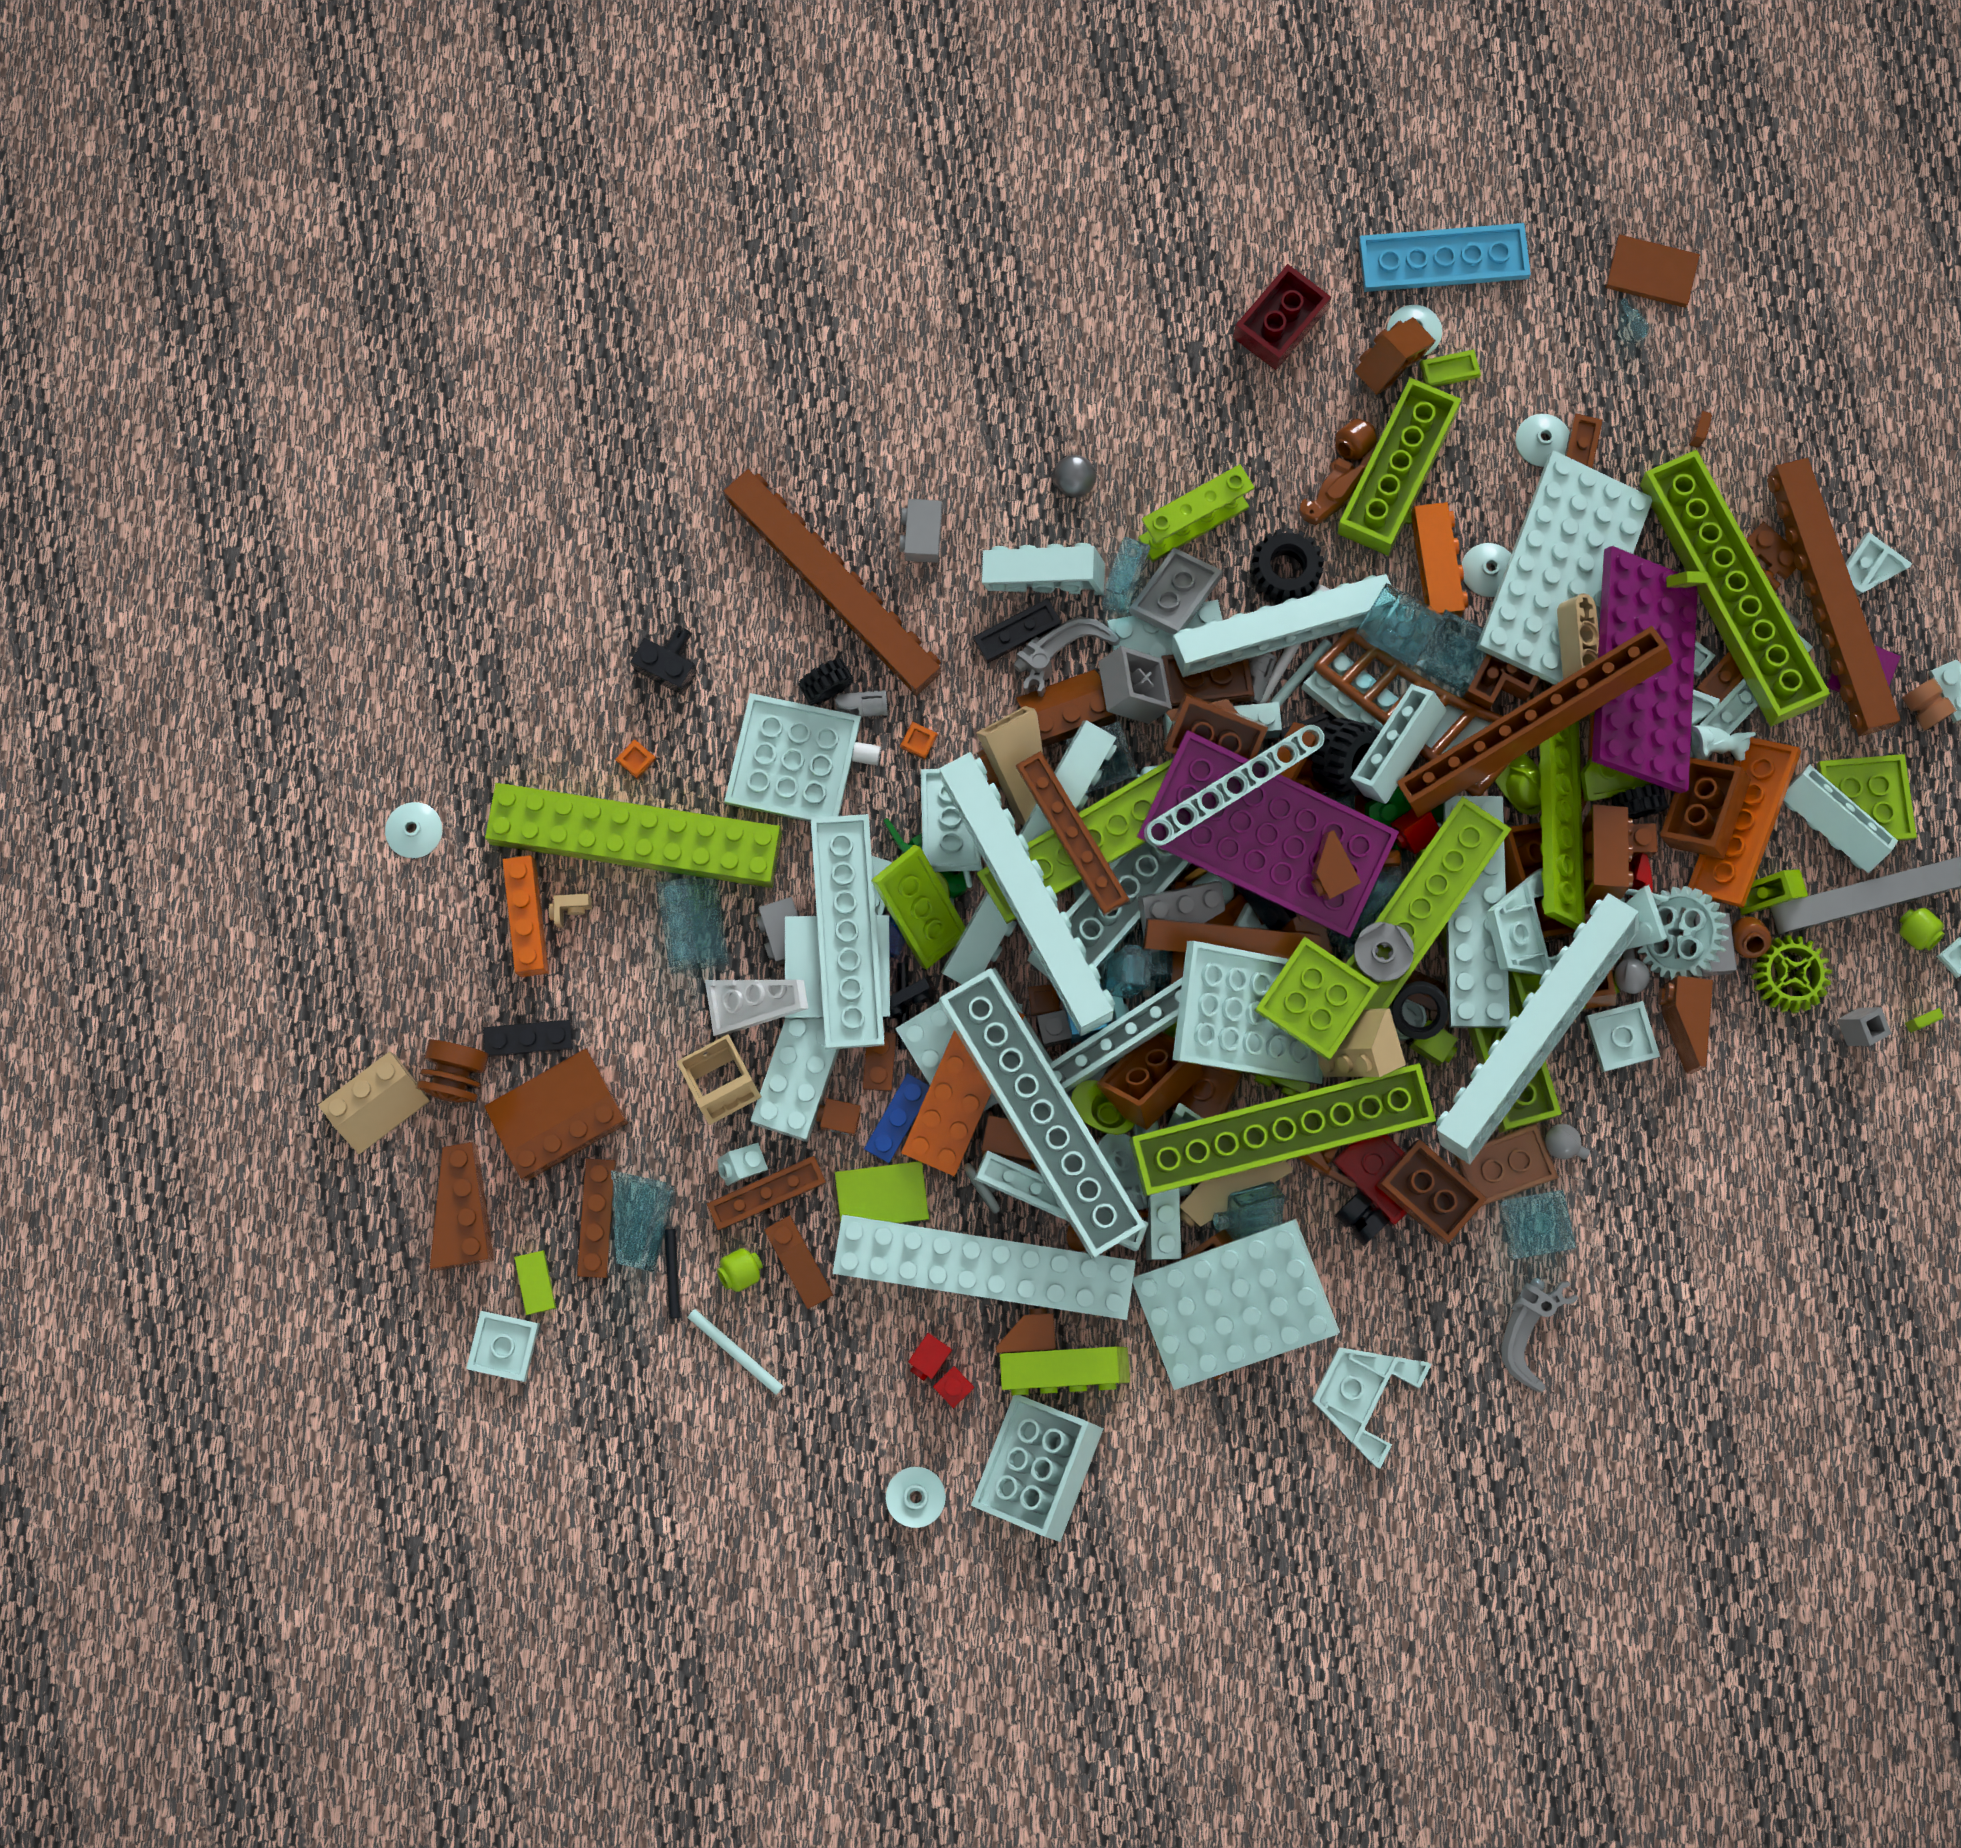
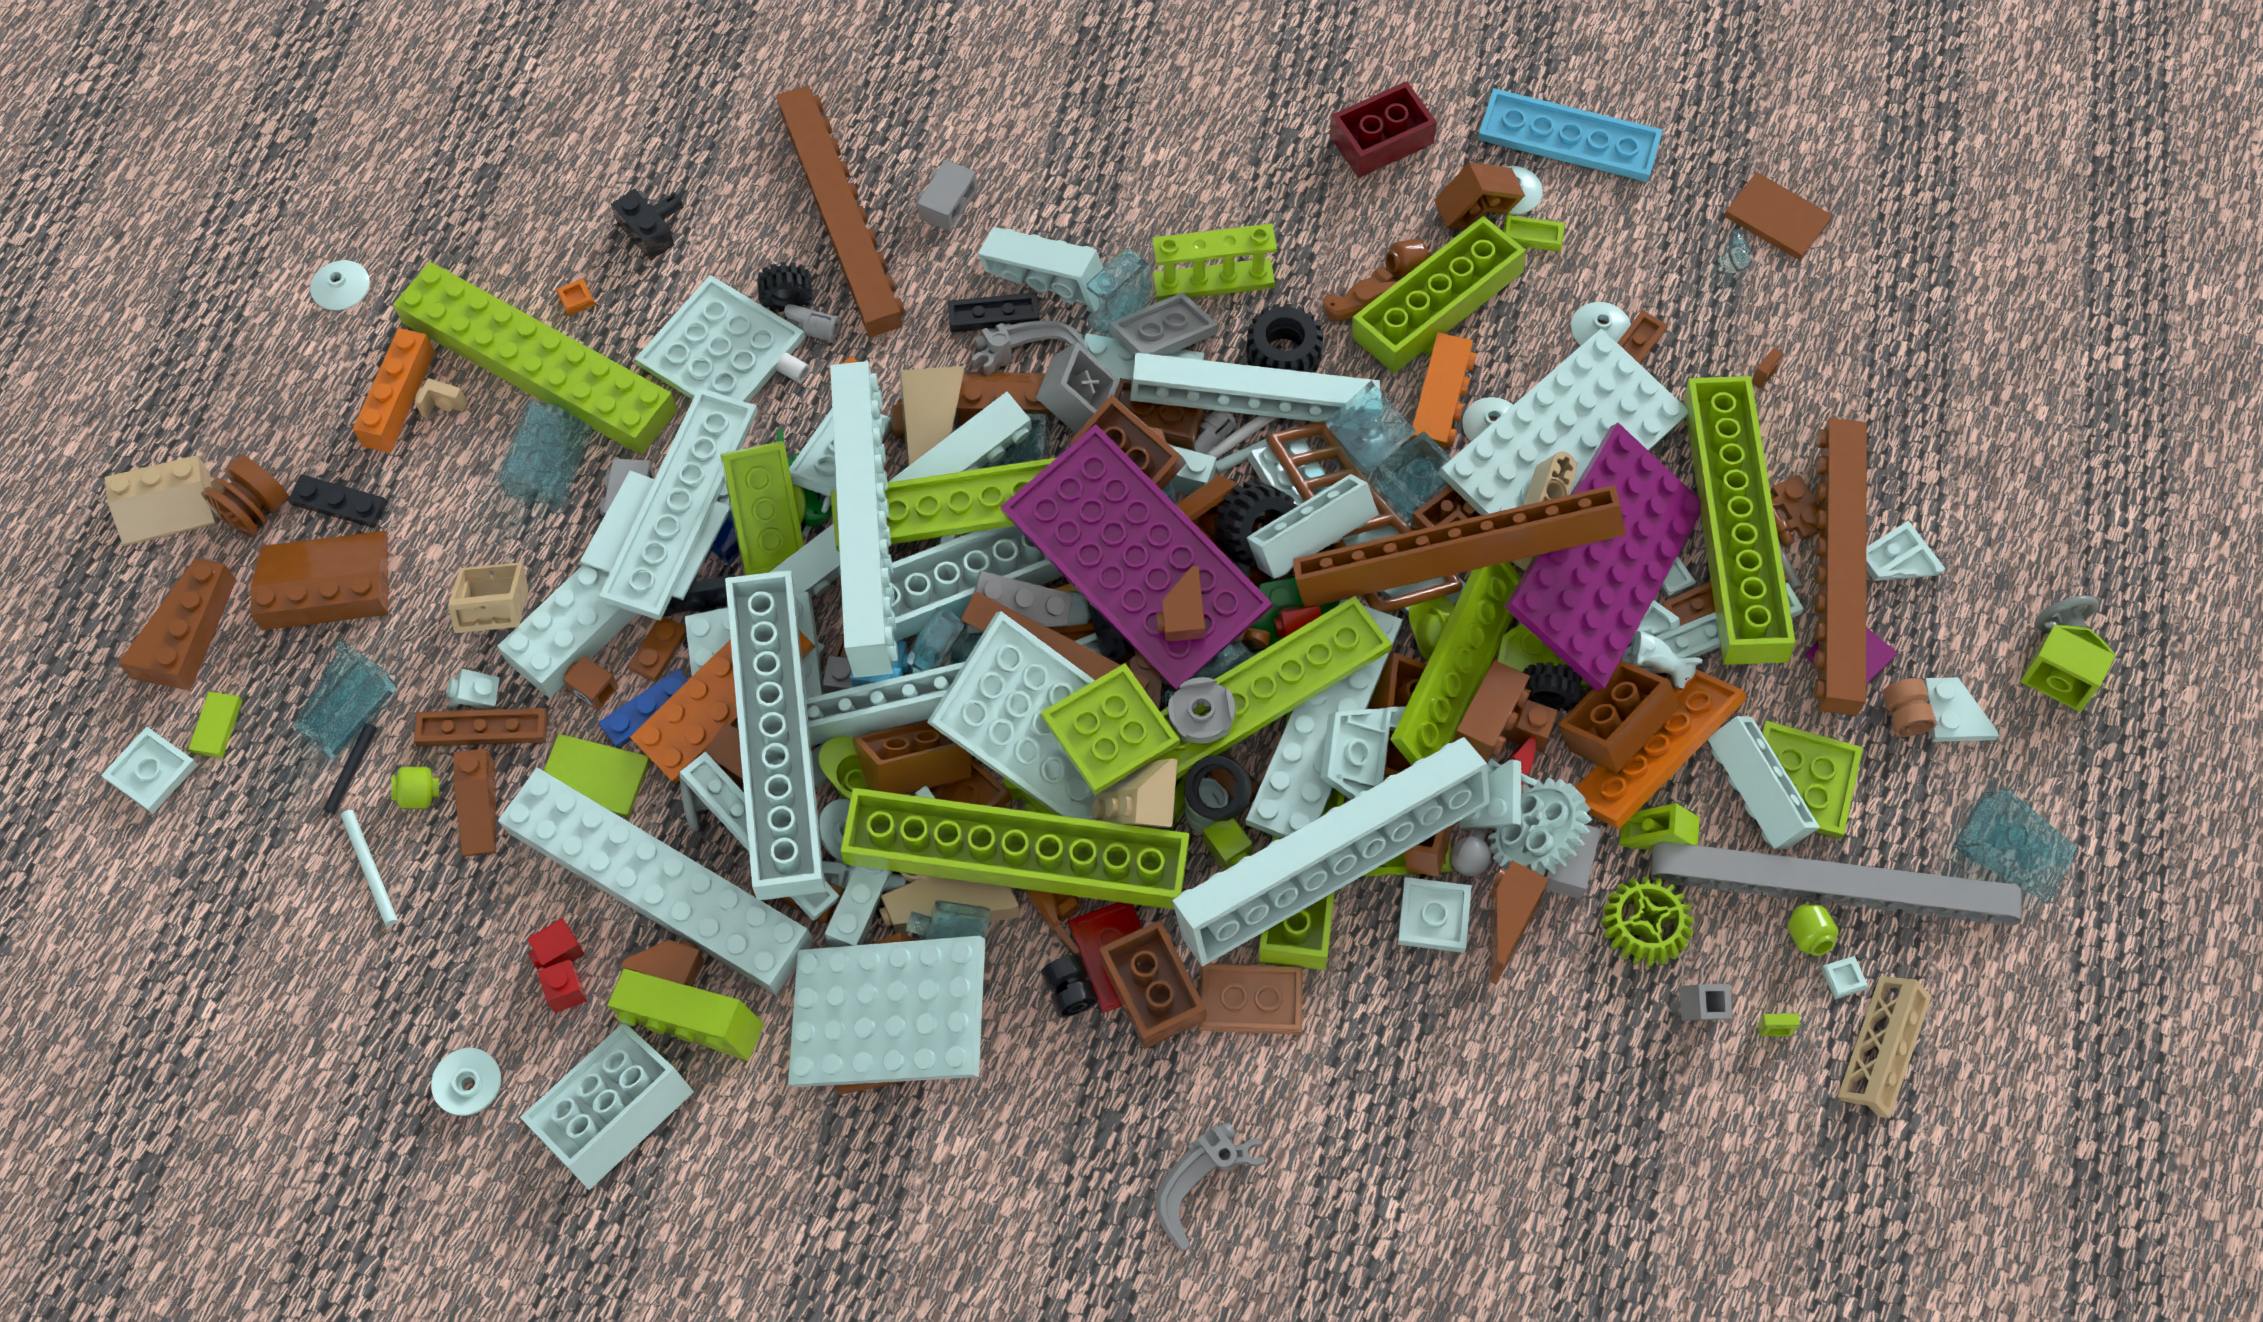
camera: 25 degrees right, 15 degrees down
dark orange plate [577,1159,616,1278] -> none
white wing [705,980,808,1037] -> none
dark orange tile [1016,751,1130,916] -> none
flat silver hair [1052,455,1097,497] -> none
light aqua beam [1144,725,1324,846] -> none
light aqua wing [1311,1347,1432,1469] -> none
clear light blue brick [1499,1190,1576,1261] -> none
light grey piece [1545,1124,1590,1160] -> none
lime tile [1666,571,1709,588] -> none
dark orange head [1731,917,1772,959] -> none

